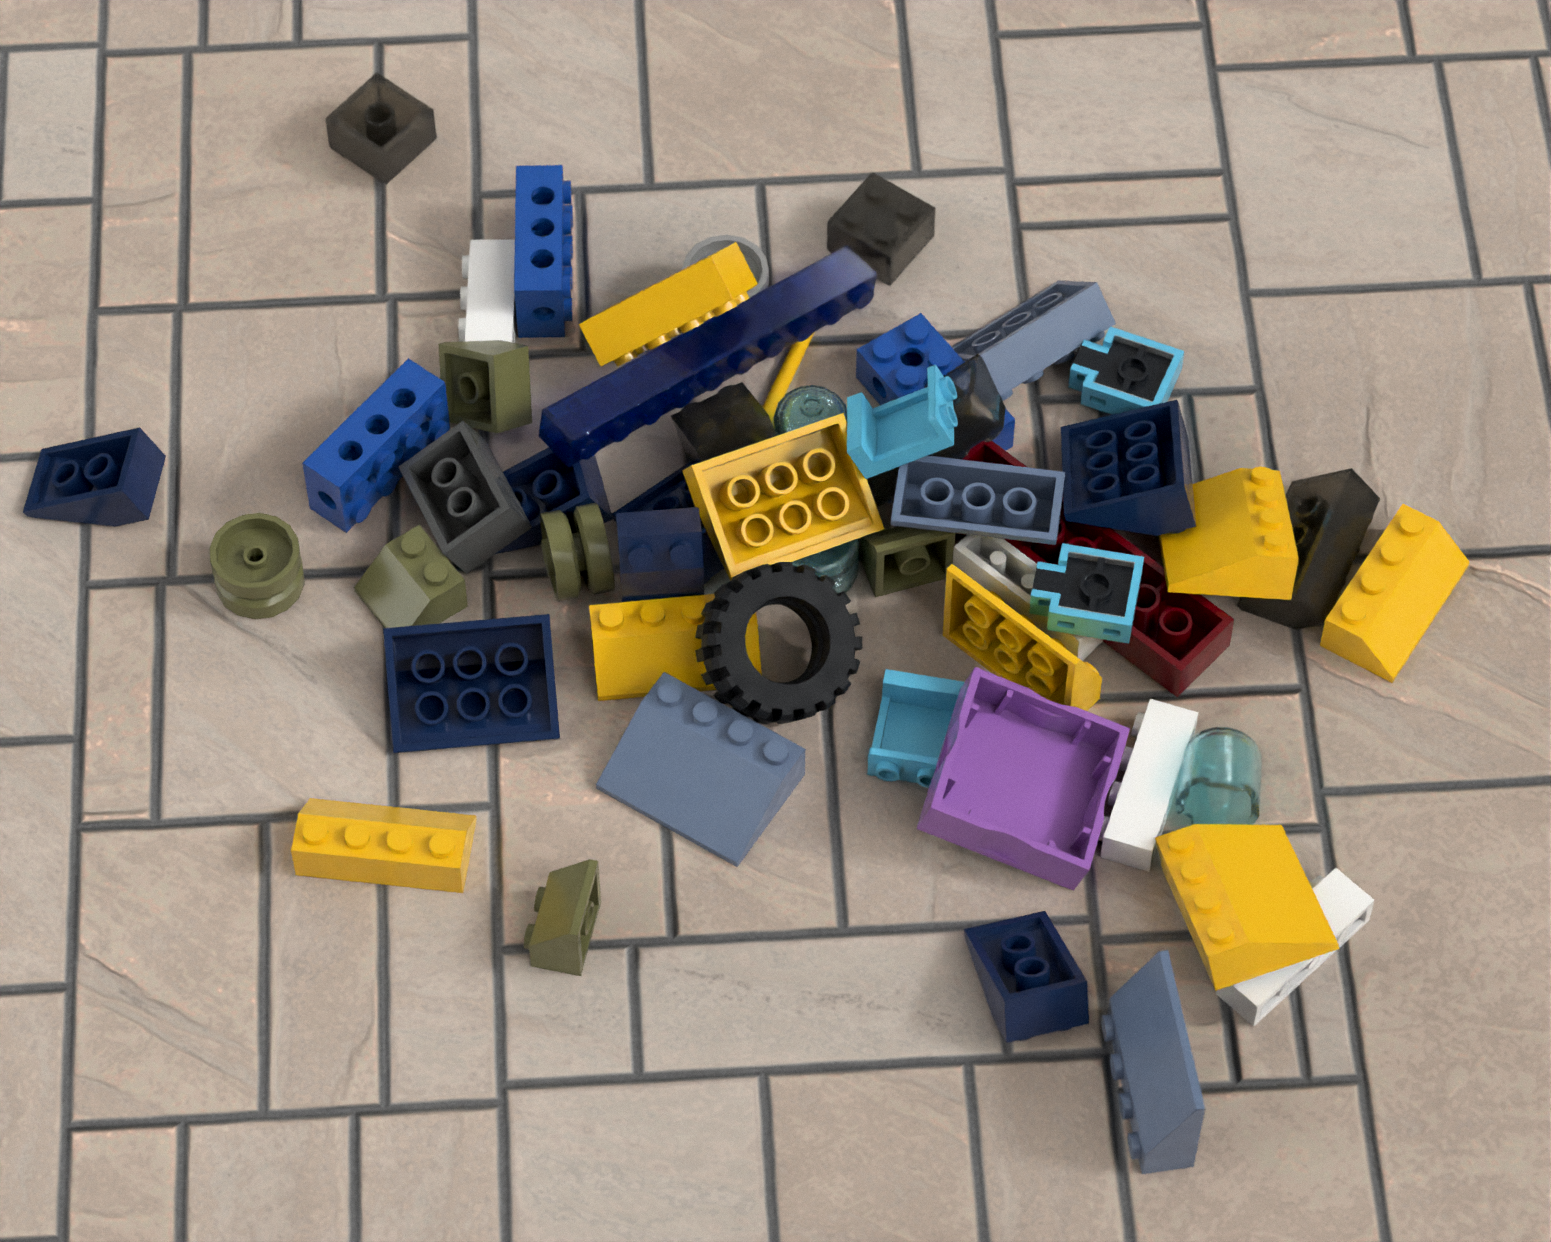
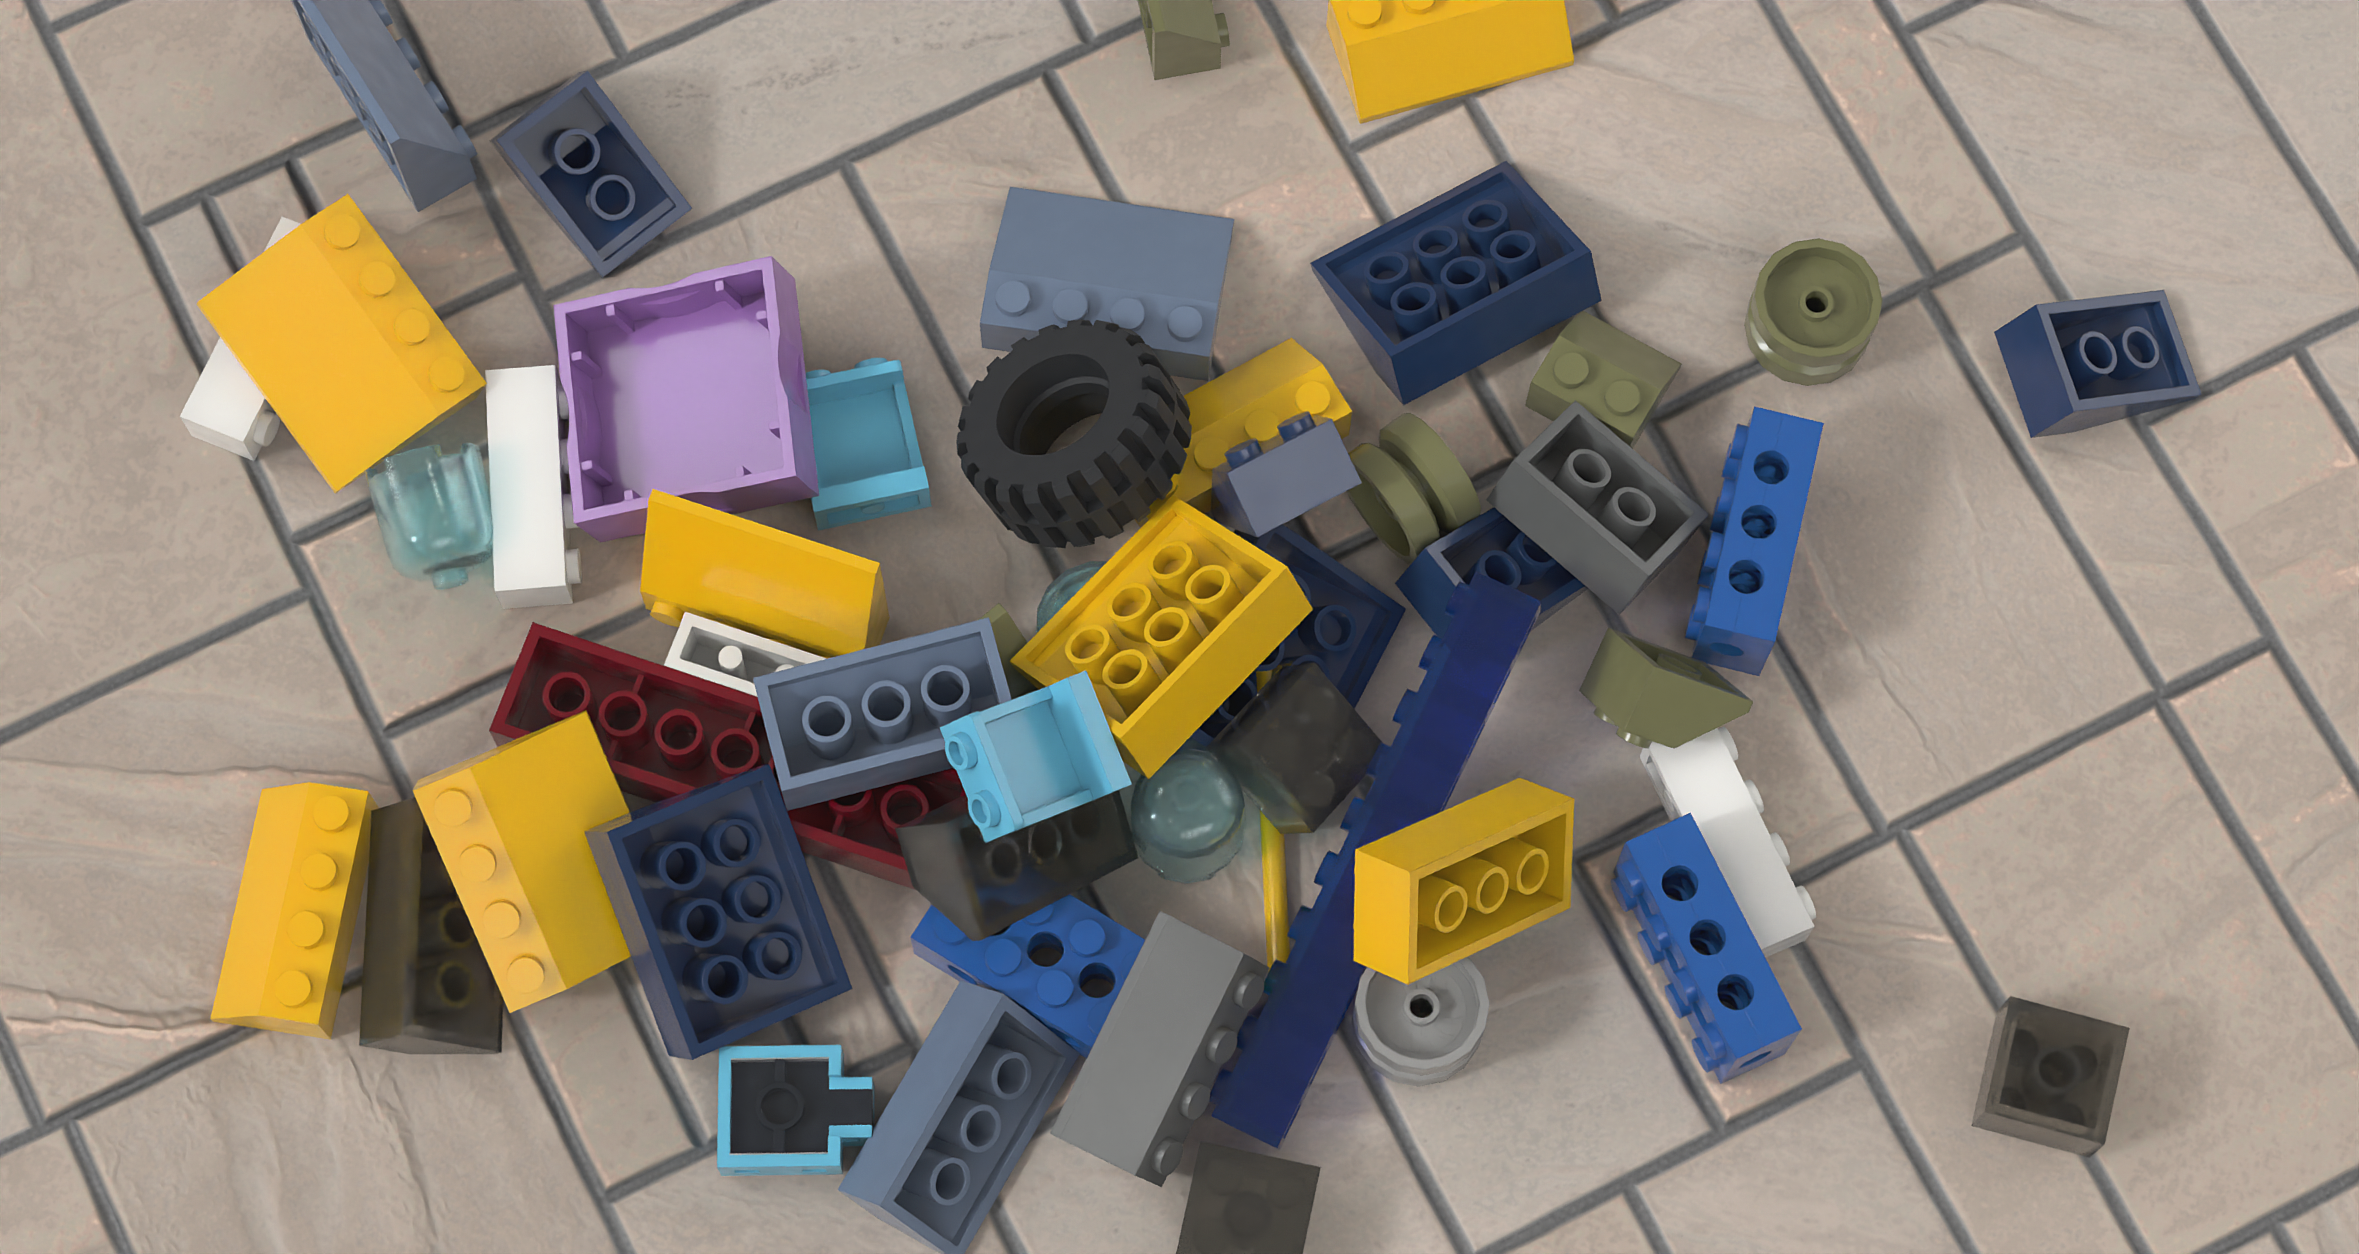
camera: 155 degrees right, 15 degrees up
piece [1029,543,1144,644] -> none
none -> slope [1050,911,1269,1187]

